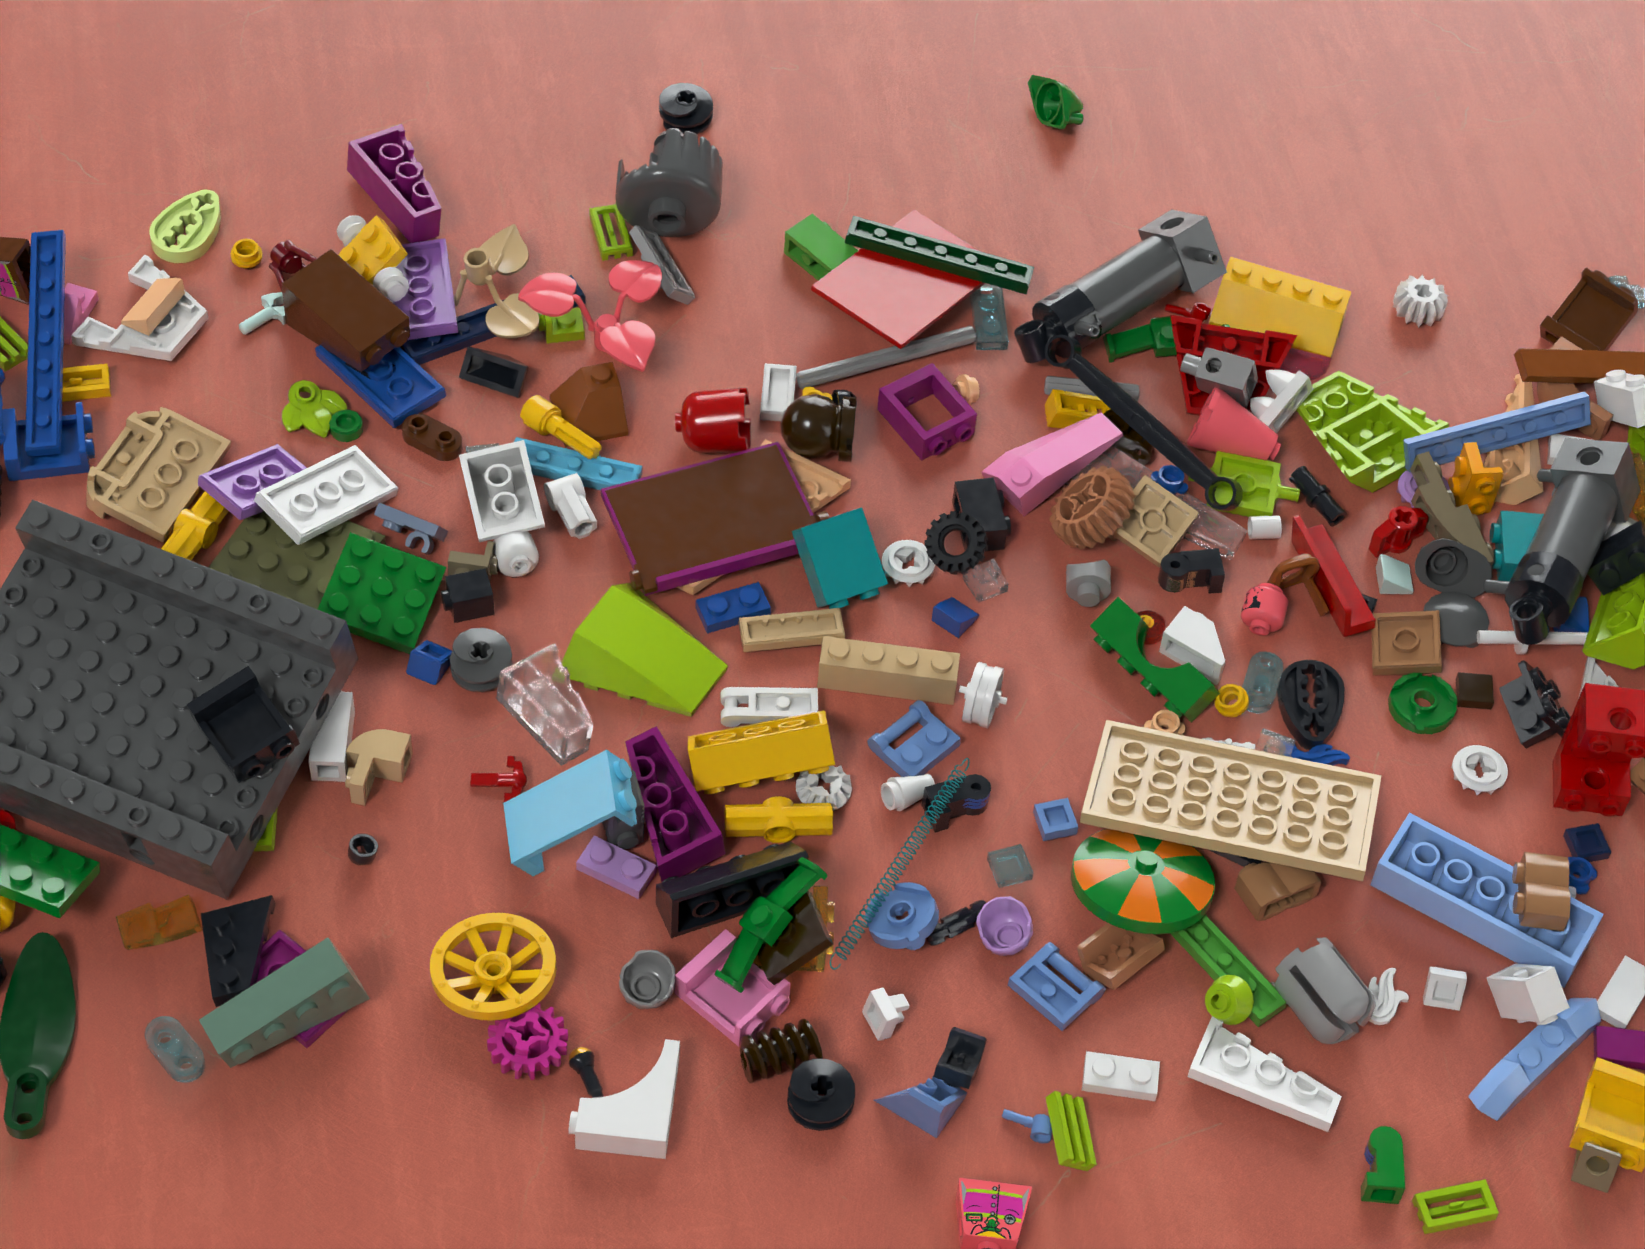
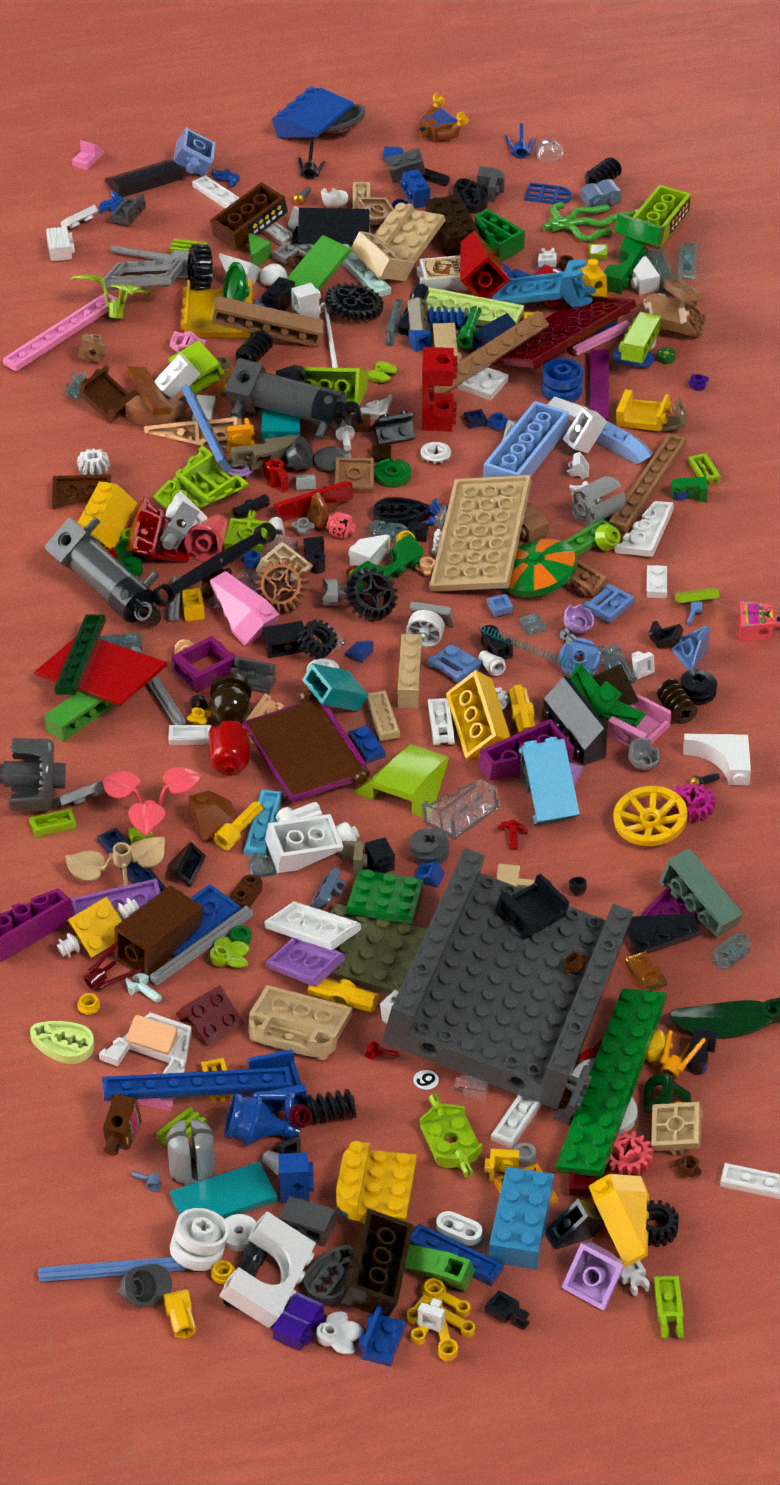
camera: 90 degrees left, 10 degrees down
medium nougat brick [1512,852,1570,931] -> none
none -> reddish brown wing [52,474,111,509]
none -> light grey axle [149,906,253,986]
none -> dark red bracket [176,985,244,1046]
none -> dark grey hinge [230,656,276,694]
none -> light grey plate [291,517,315,536]
none -> black gear [344,567,398,621]
none -> reddish brown plate [351,414,371,432]
none -> black plate [408,522,429,542]
none -> light grey tile [410,601,455,627]
none -> reddish brown plate [564,952,588,973]
none -> clear light blue plate [596,643,635,684]
none -> medium nougat plate [609,433,687,533]

